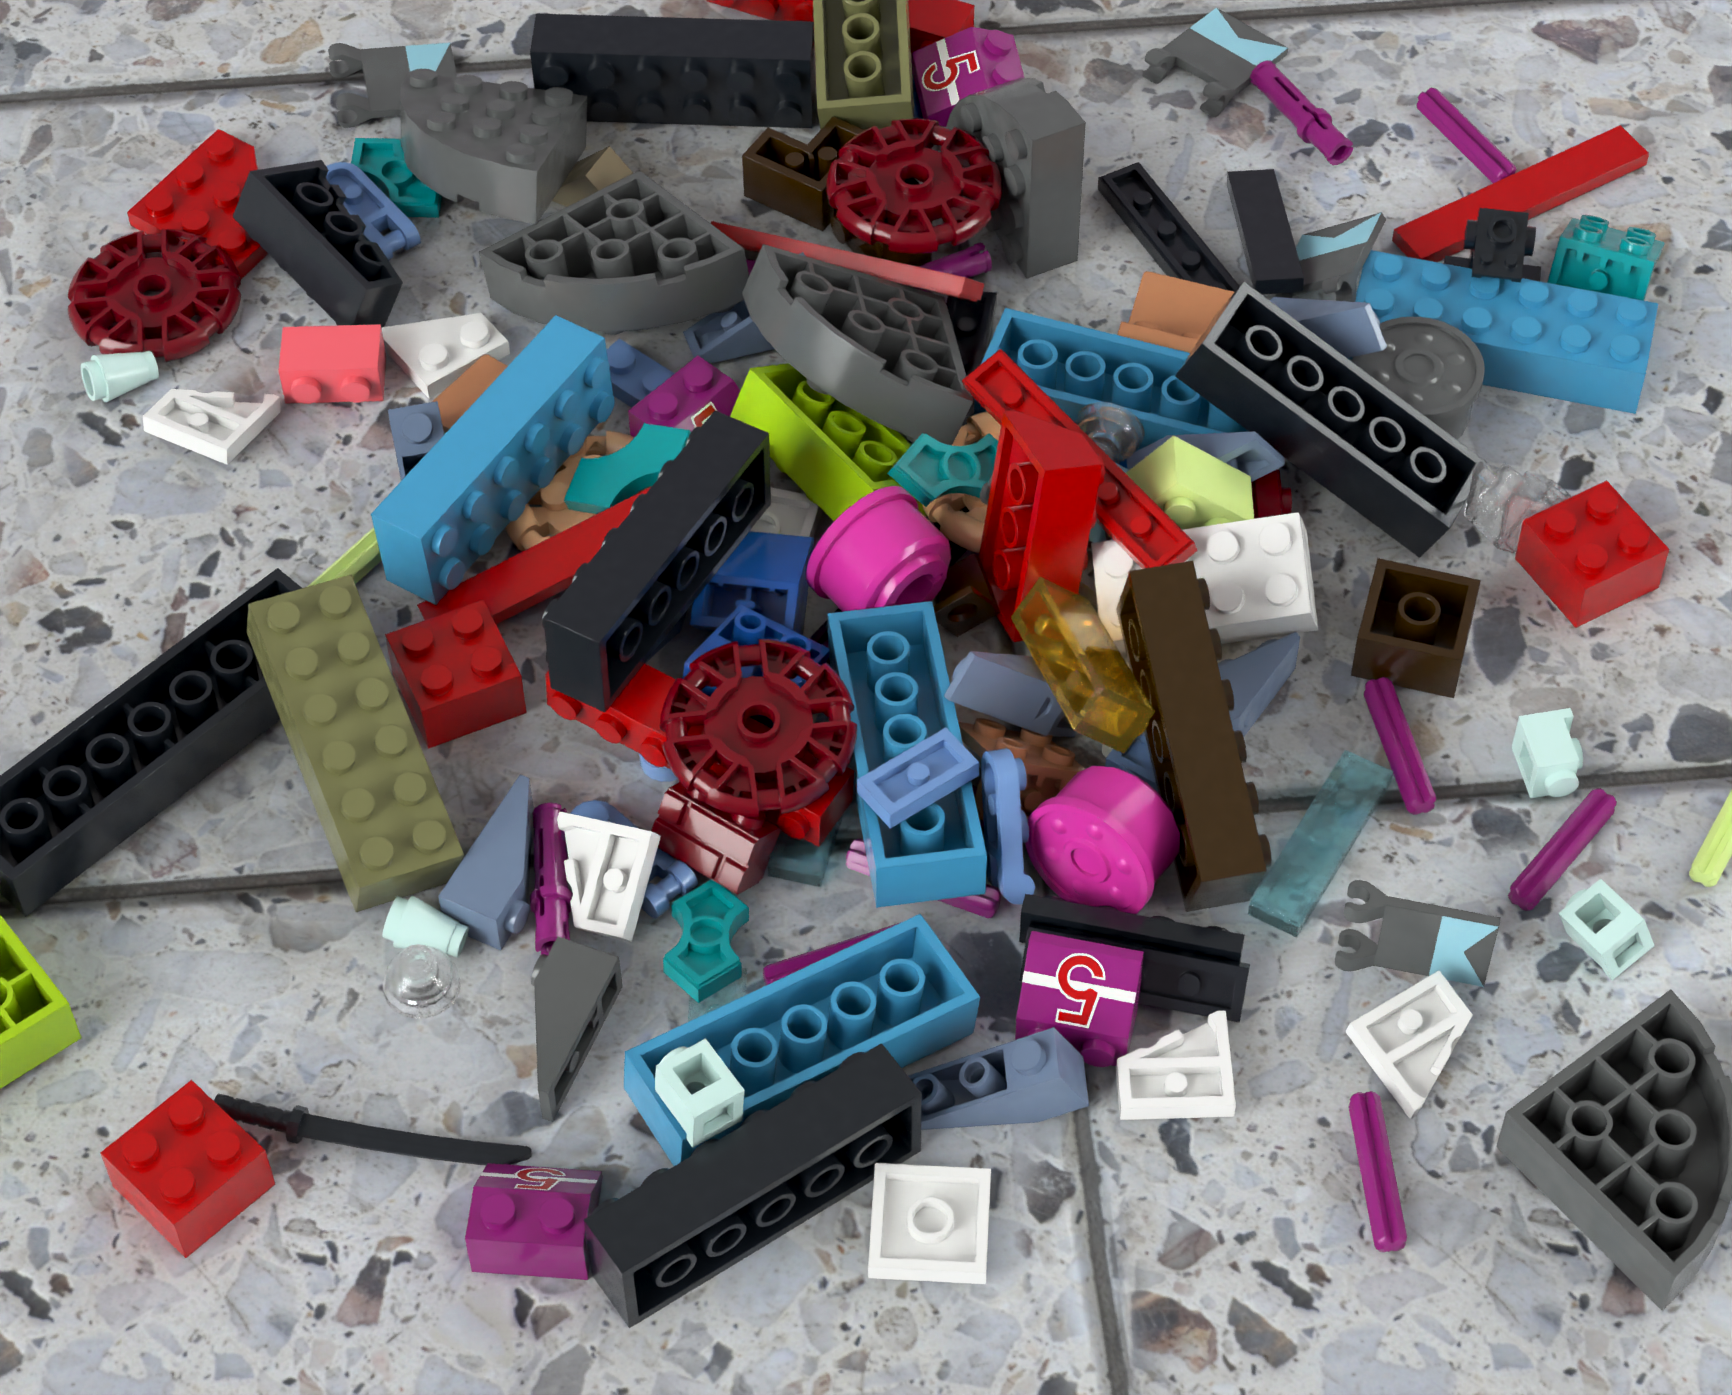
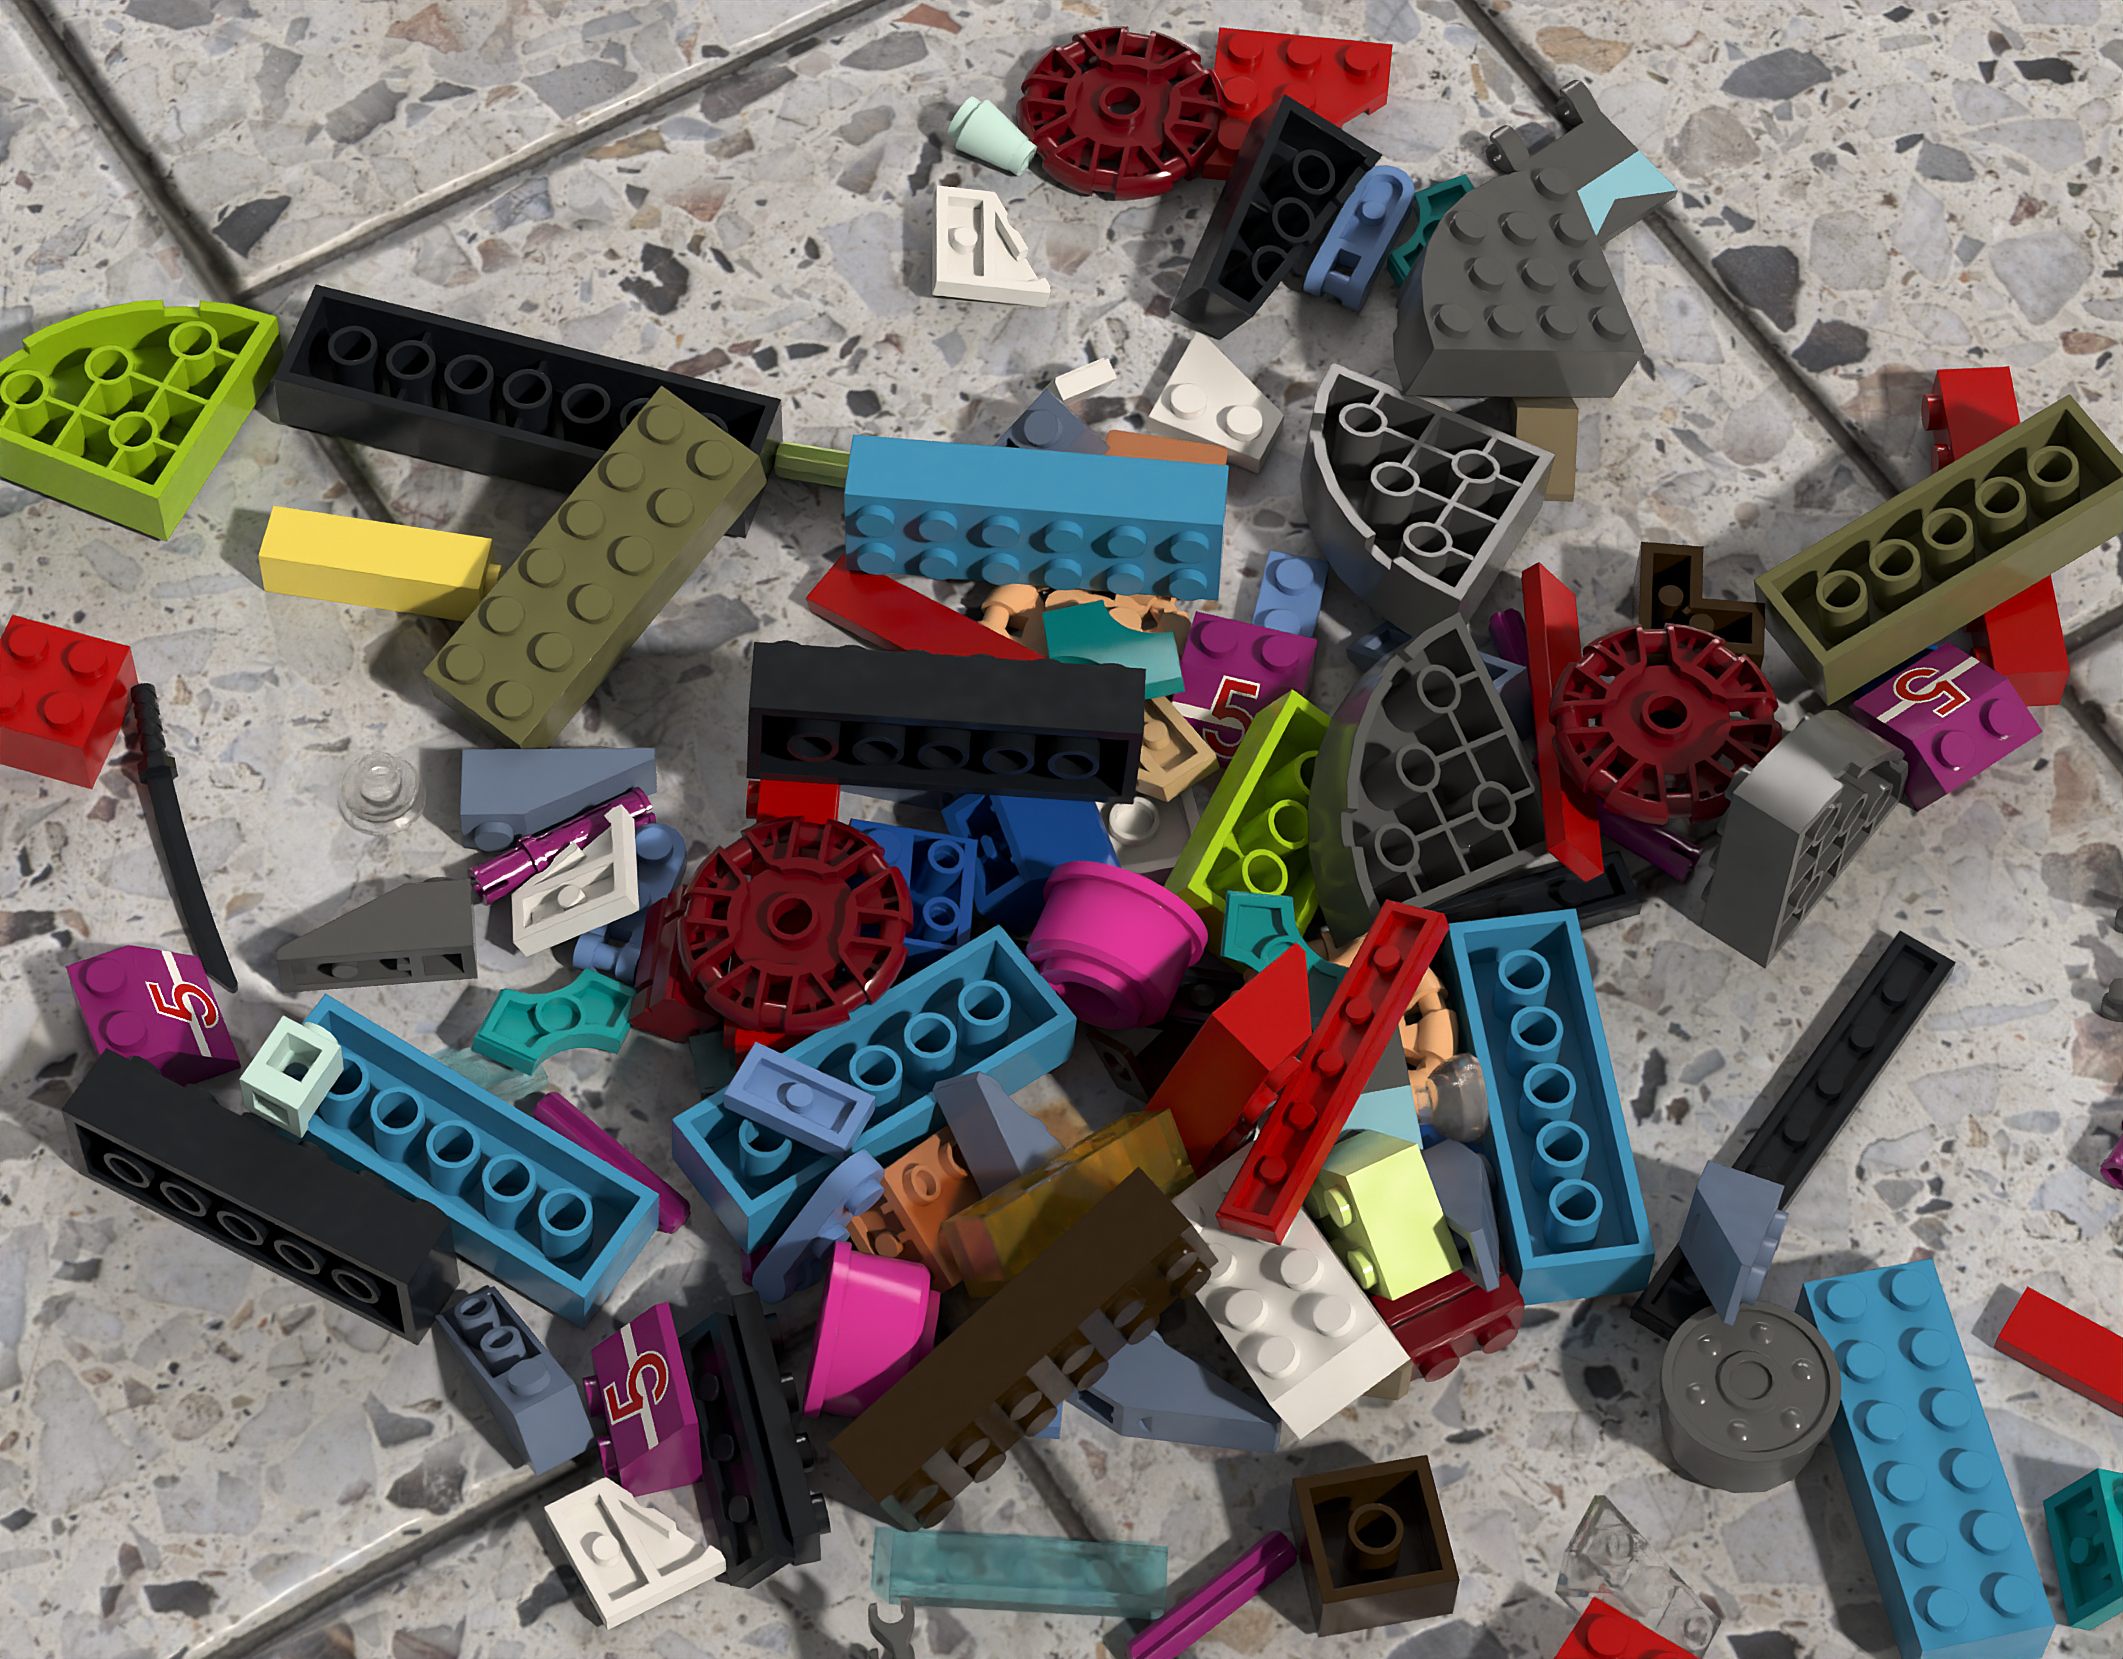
camera: 60 degrees right, 5 degrees up
coral brick [279,324,387,404] -> none
light aqua cone [382,895,469,958] -> none
red brick [385,600,527,749] -> none
black brick [530,13,815,128] -> none
white plate [868,1163,991,1284] -> none
nougat bracket [1117,271,1234,353] -> none
black brick [1175,281,1488,558] -> none
black tile [1227,169,1304,295] -> none
dark grey flag [1264,212,1386,302] -> none
black tile [1444,208,1541,283] -> none
none -> light yellow brick [258,506,504,622]
none -> white tile [1043,358,1117,406]

